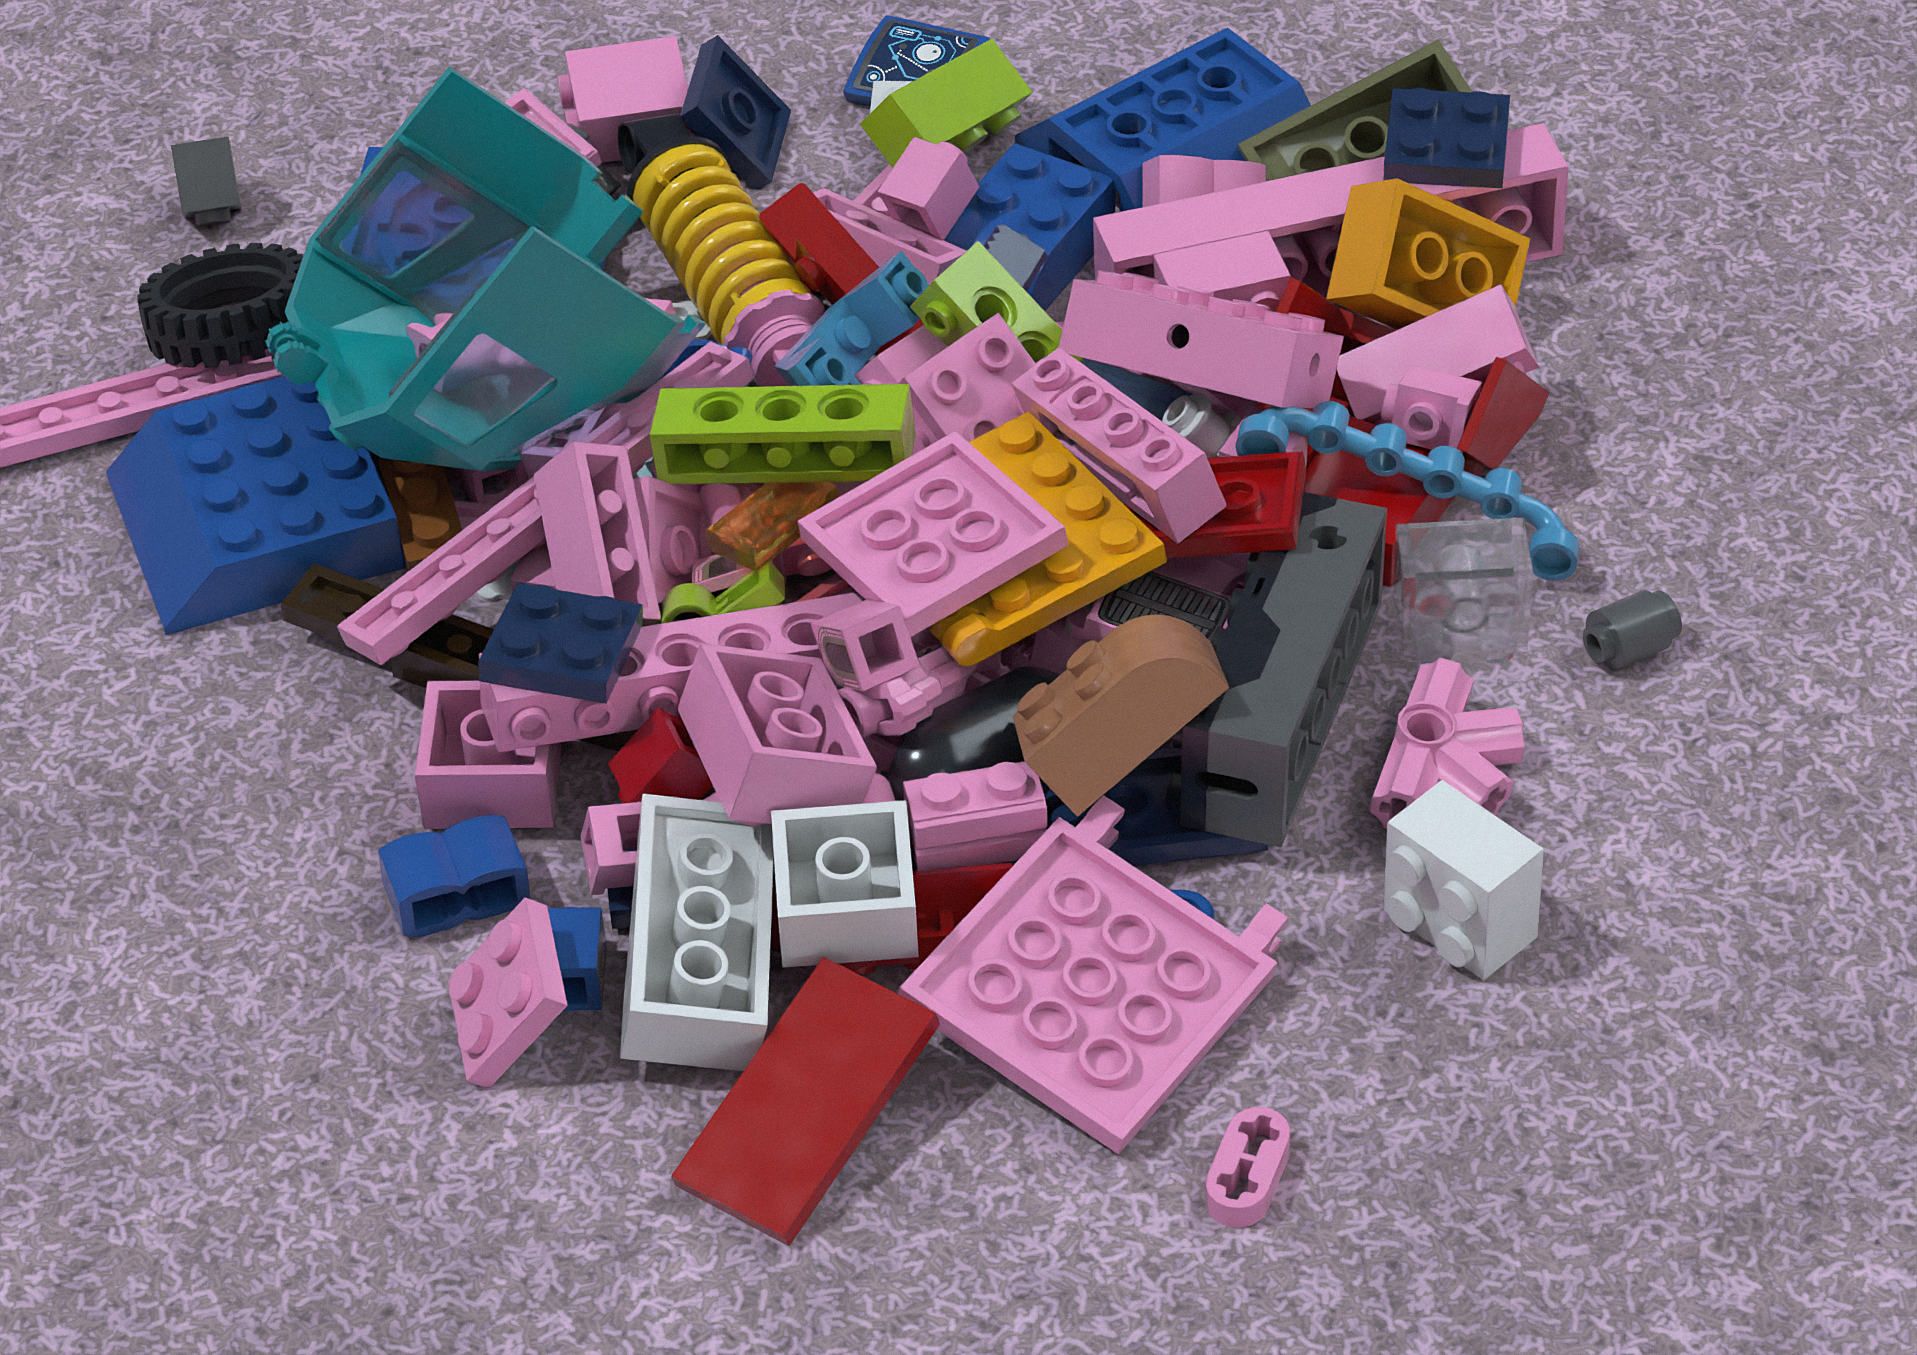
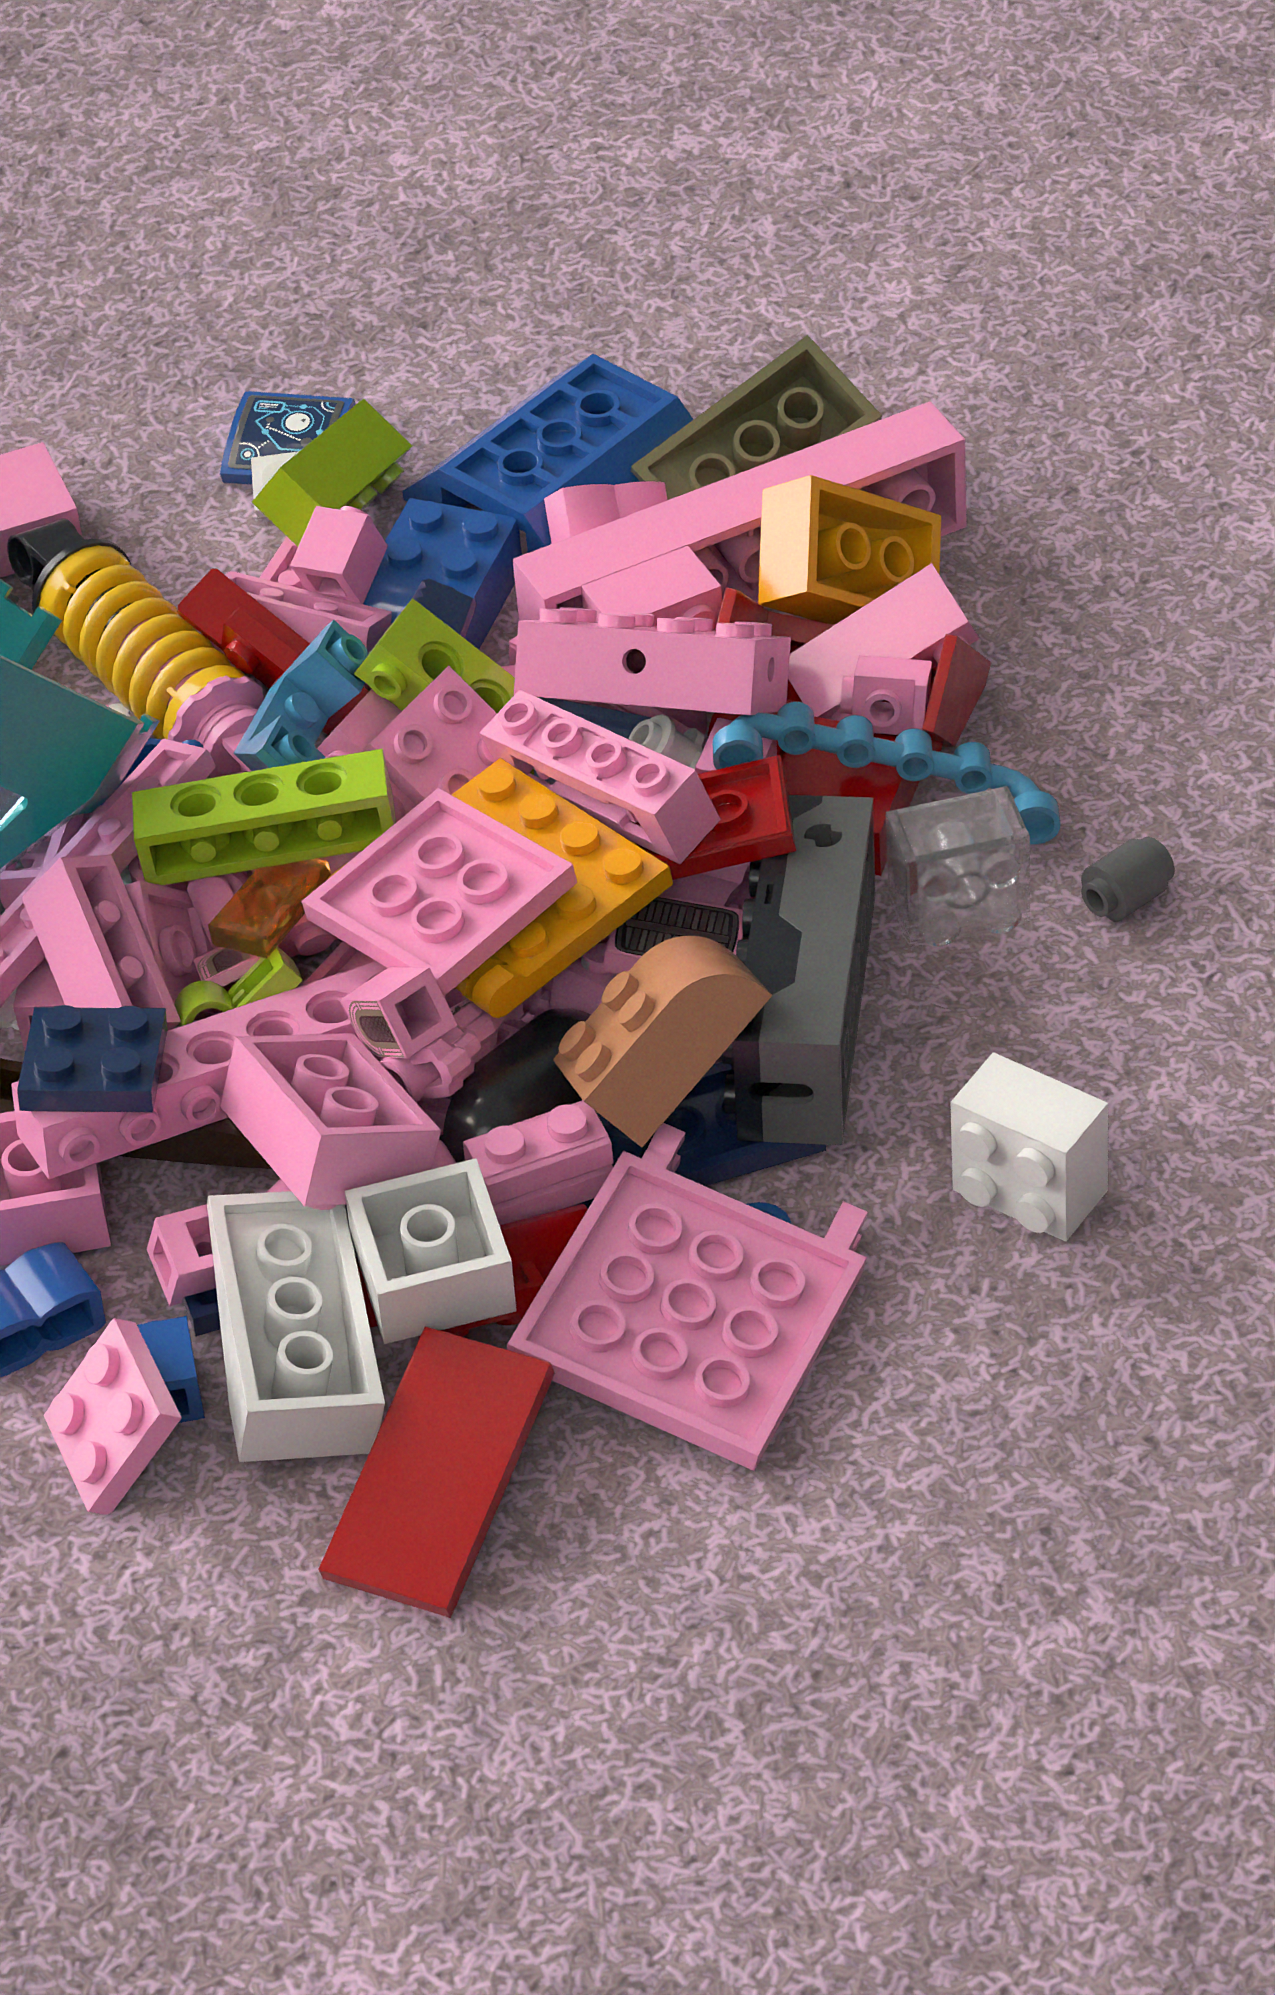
camera: 10 degrees left, 0 degrees up
red brick [608,708,713,803] -> none
dark blue plate [680,35,791,190] -> none
bright pink beam [1206,1107,1290,1228] -> none
bright pink piece [1370,657,1525,829] -> none
dark blue plate [1383,88,1510,188] -> none

